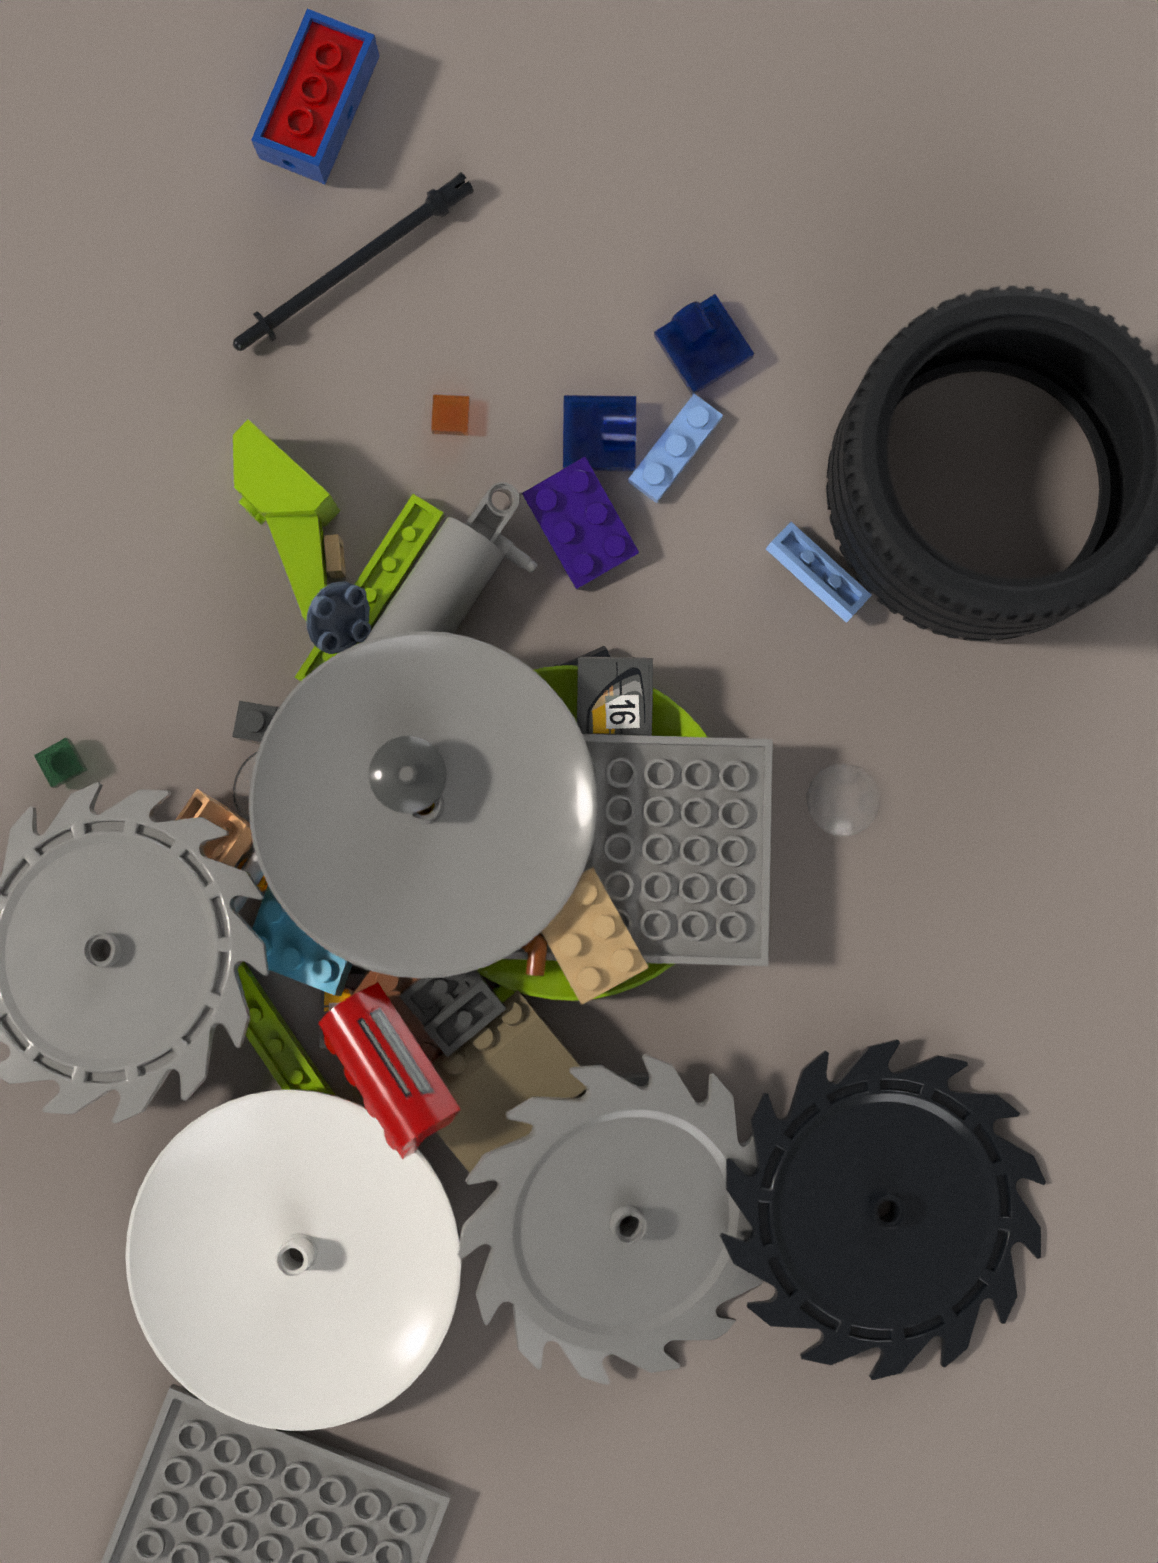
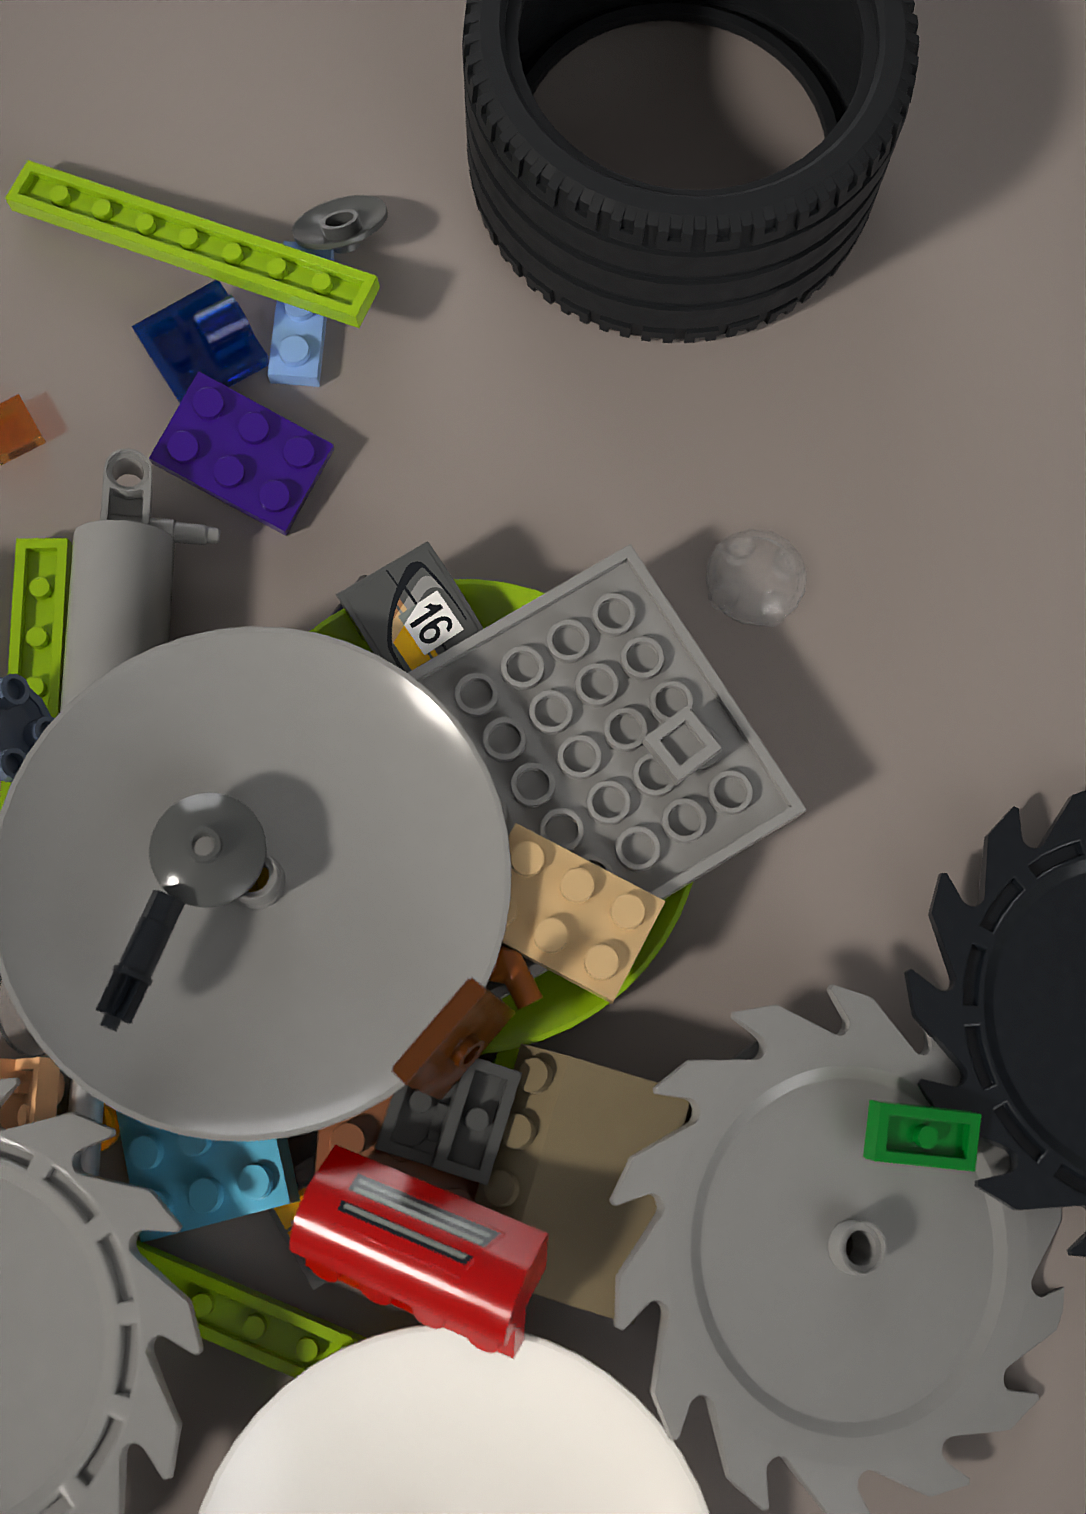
camera: 40 degrees left, 10 degrees down
clear blue plate [654,294,754,395] -> none
light blue plate [766,522,872,623] -> none
none -> lime plate [5,160,380,328]
none -> black piece [96,890,185,1032]
none -> dark grey dish [292,195,388,254]
none -> reddish brown plate [391,978,516,1101]
none -> light grey plate [642,705,722,785]
none -> green plate [863,1099,982,1172]

